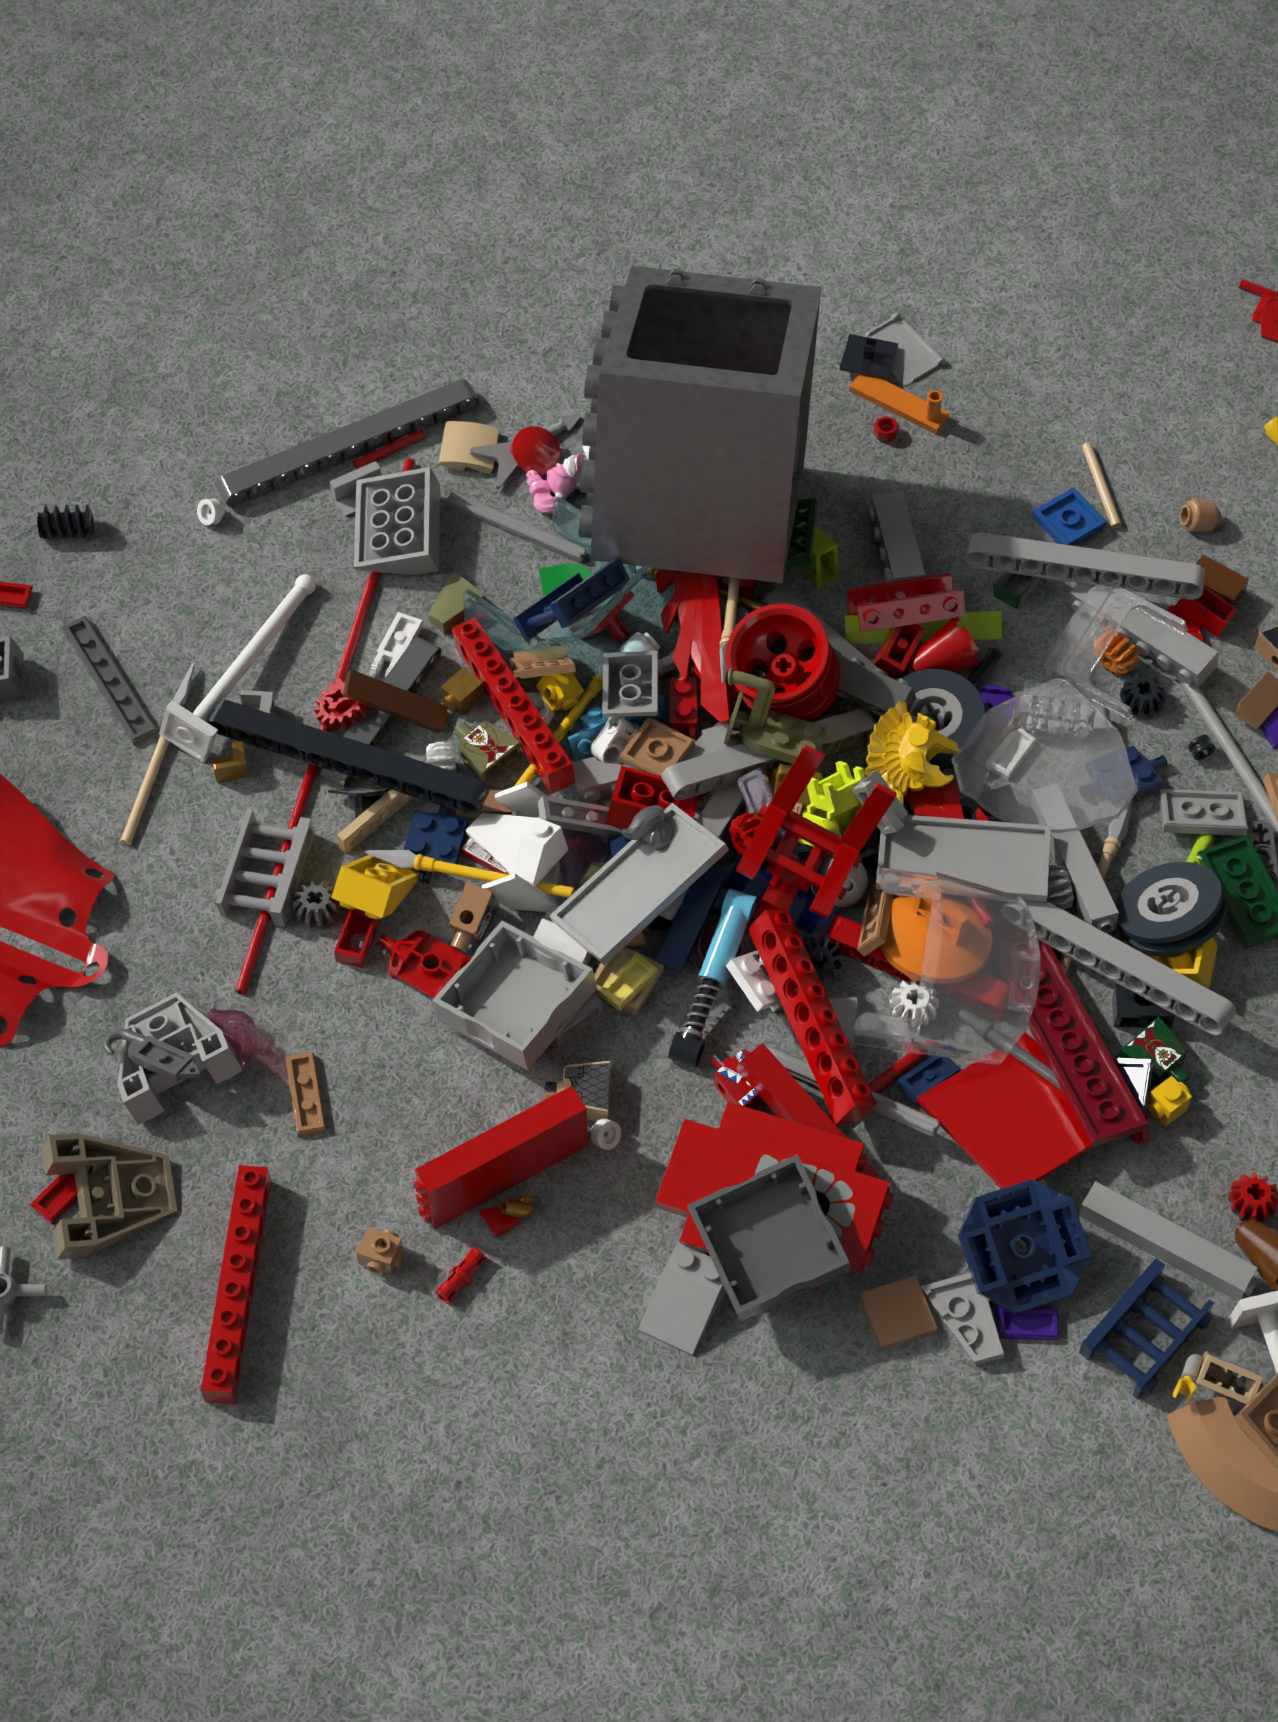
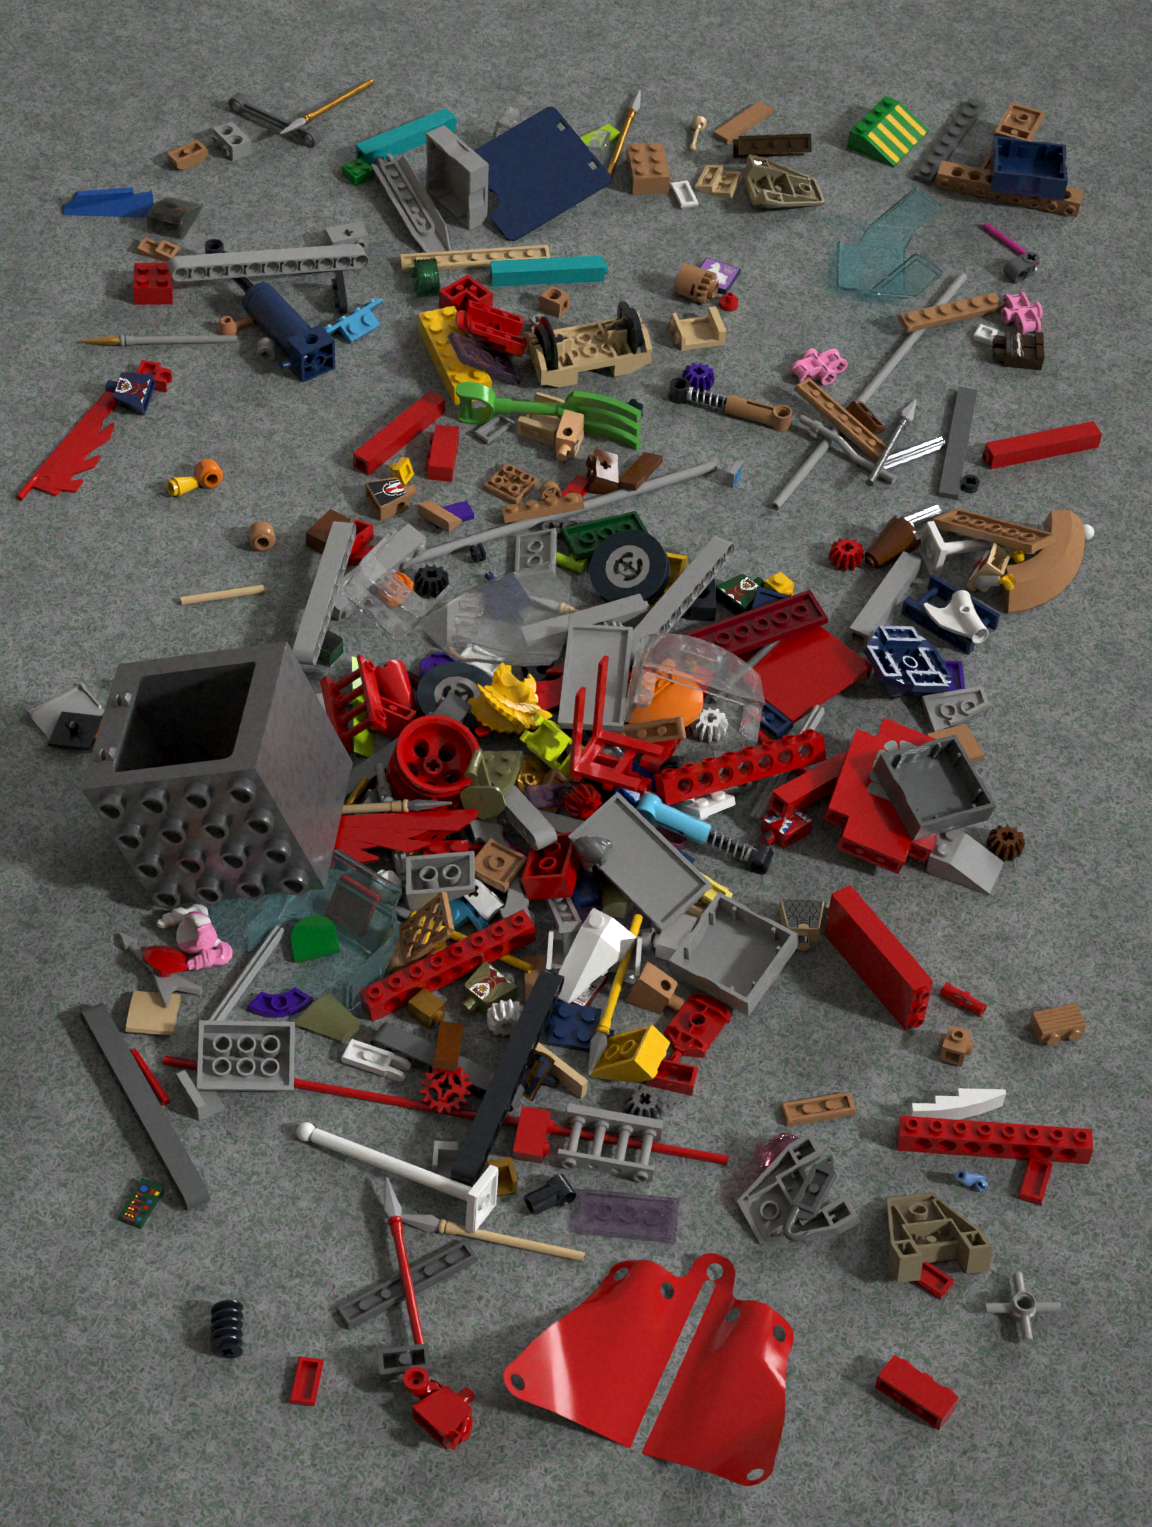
camera: 95 degrees left, 10 degrees down
white tile [197,498,225,525] -> none
dark blue fence [513,558,631,642] -> none
light grey panel [852,770,908,835] -> none
blue plate [1032,487,1106,546] -> none
none -> dark green tile [118,1178,164,1229]
none -> dark purple tile [247,987,313,1018]
none -> red piece [384,1177,424,1345]
none -> red brick [513,1106,554,1164]
none -> black piece [524,1174,577,1216]
none -> clear purple tile [577,1188,679,1244]
none -> white slope [909,1088,1006,1120]
none -> white pin [924,590,989,643]
none -> medium blue arm [955,1169,988,1192]
none -> reddish brown gear [987,824,1025,862]
none -> red tile [1018,1157,1053,1206]
none -> medium nougat brick [1029,1003,1086,1045]

